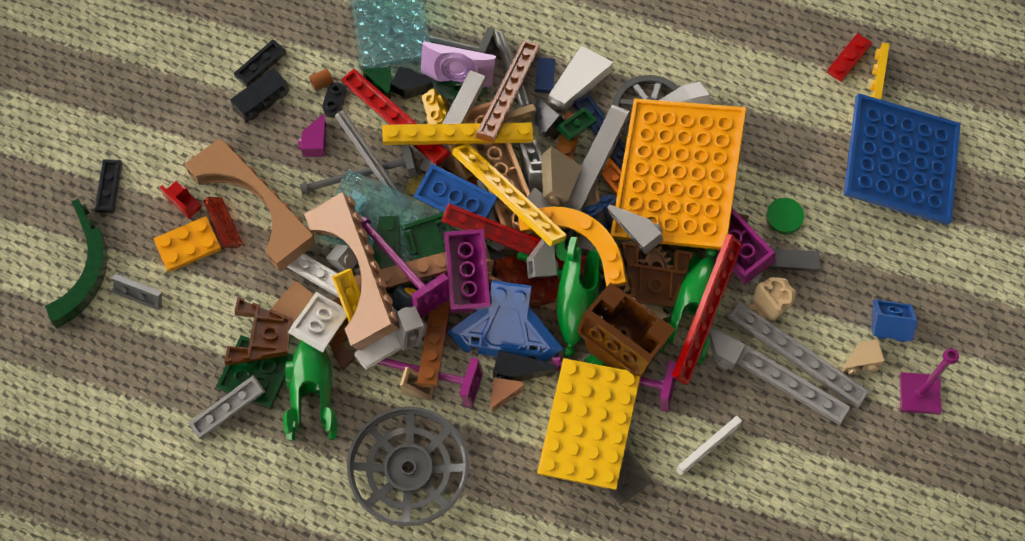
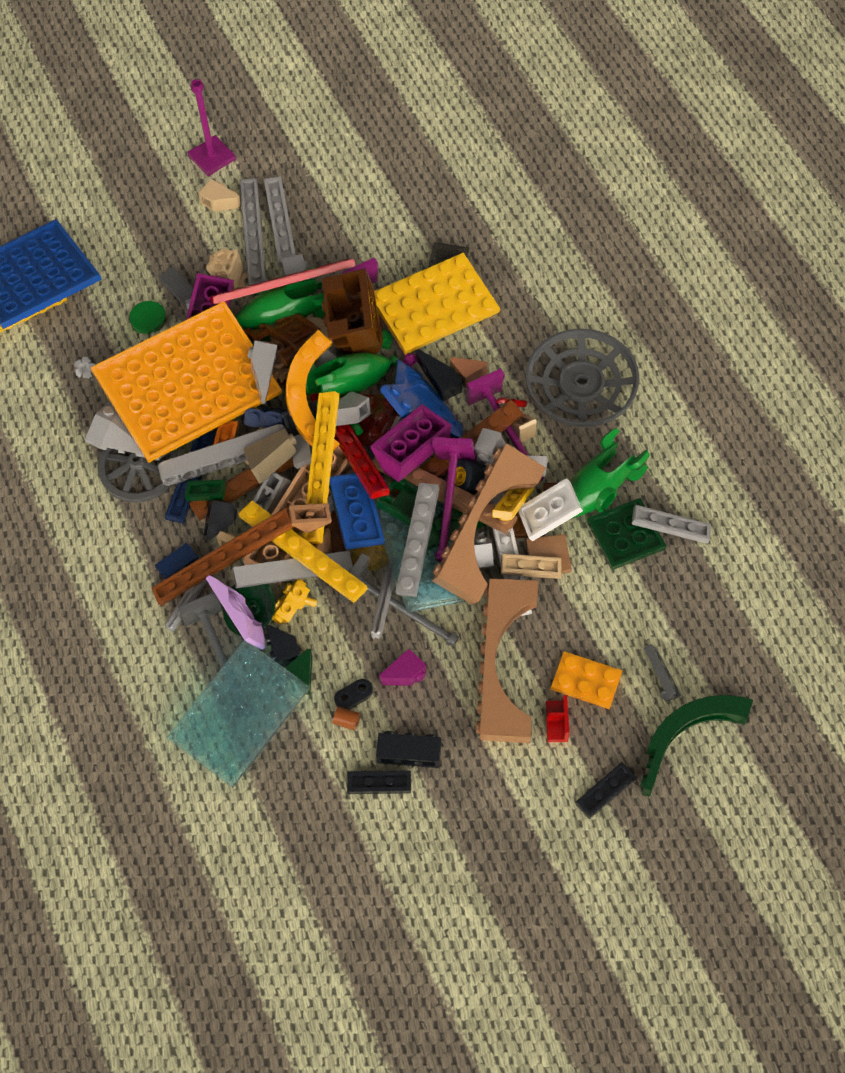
camera: 130 degrees left, 5 degrees down
clear red plate [203,197,243,248] -> none
reddish brown wing [224,297,293,365] -> none
red tile [341,68,450,167] -> none
white slope [548,46,613,112] -> none
white tile [676,416,742,476] -> none
blue slope [871,299,917,342] -> none
none -> light grey plant [74,356,96,379]
none -> medium nougat slope [288,503,332,533]
none -> light grey plate [395,483,440,597]
none -> red piece [496,397,527,407]
none -> tan tile [501,553,561,579]

